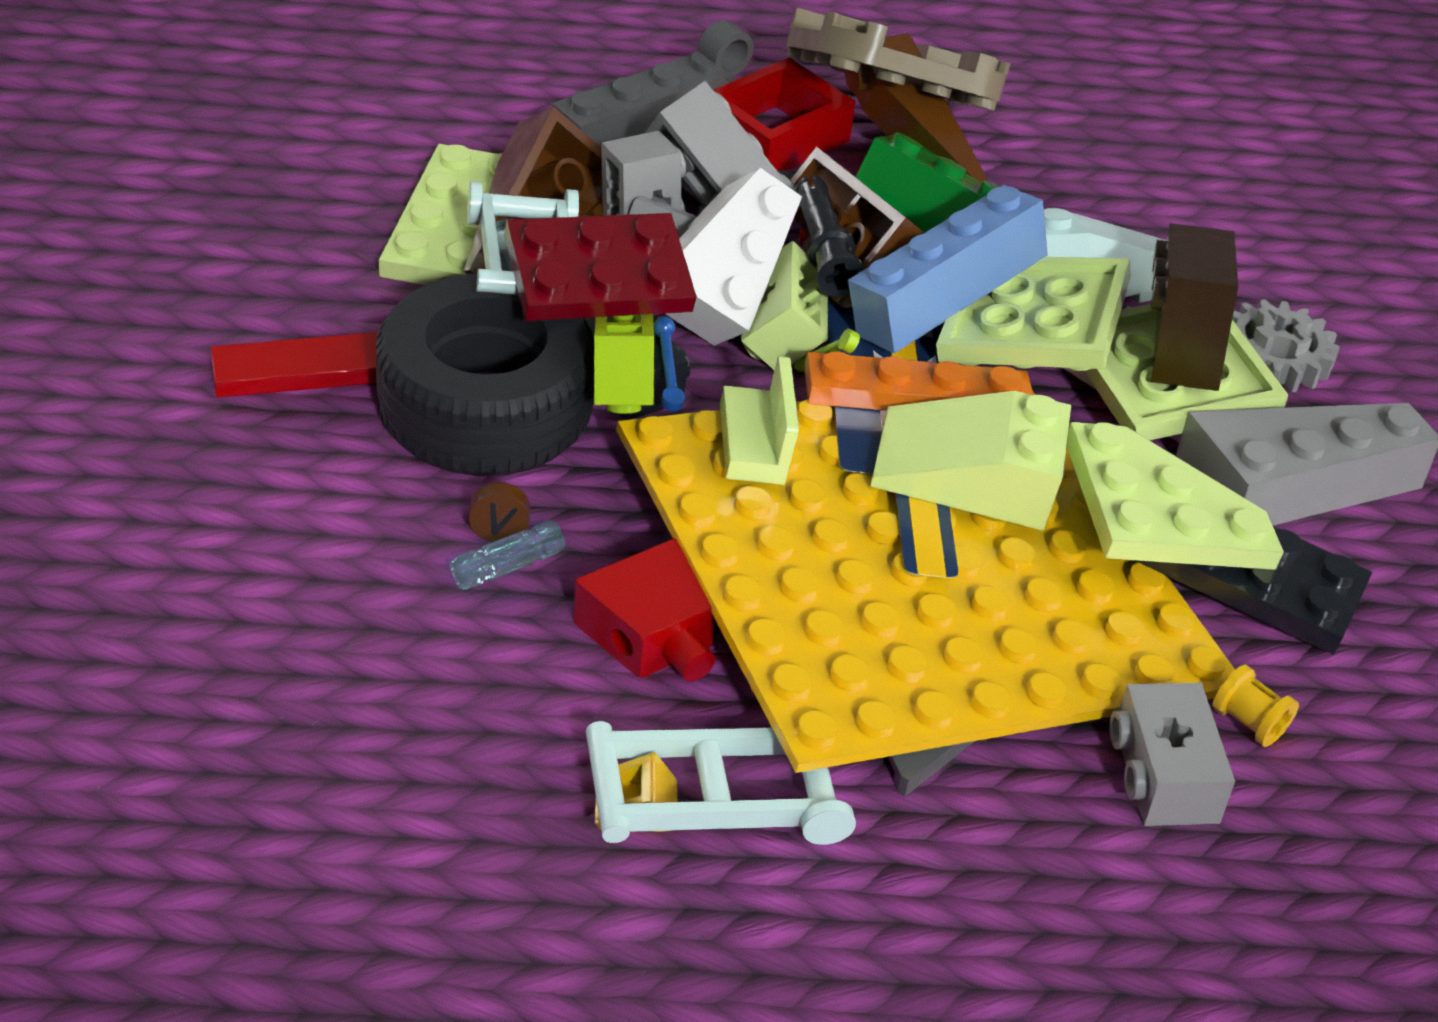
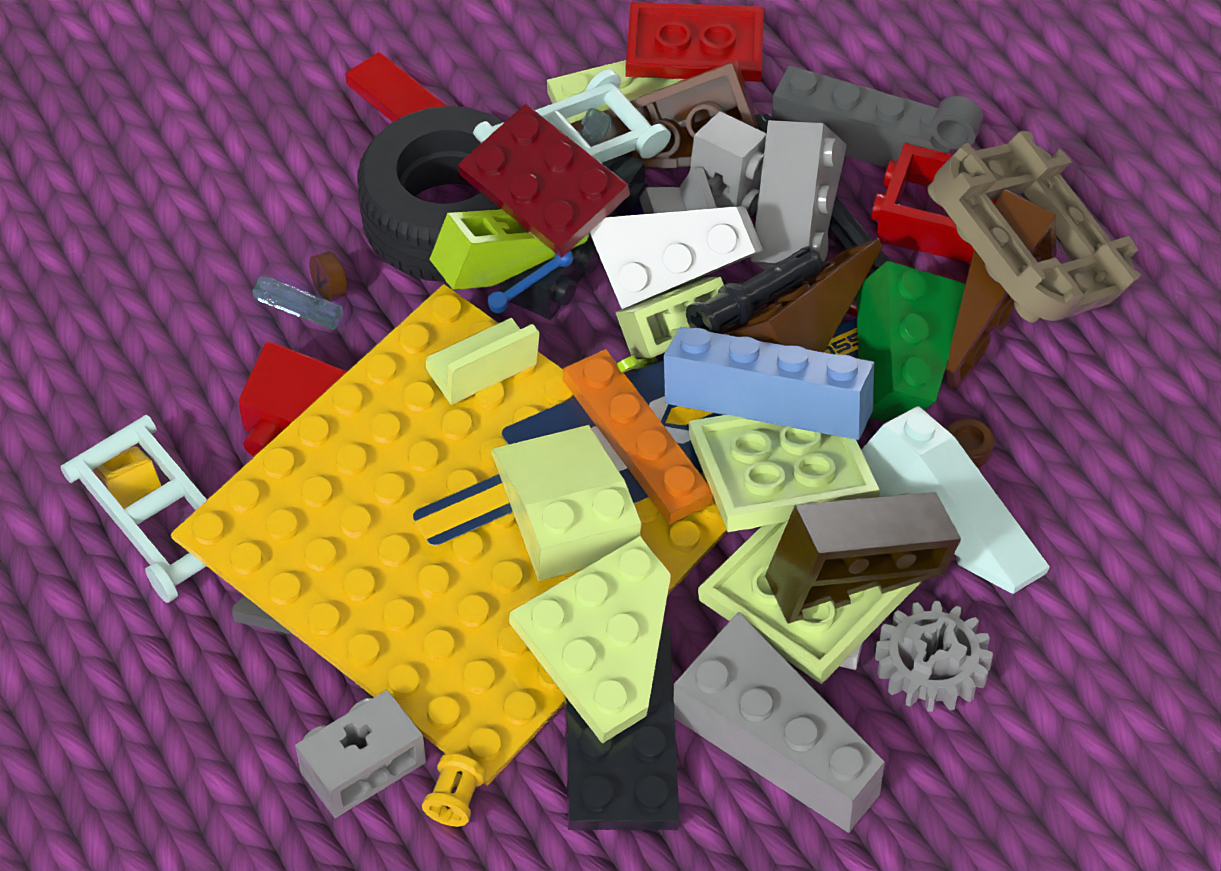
camera: 65 degrees right, 10 degrees up
none -> red tile [625,2,764,82]

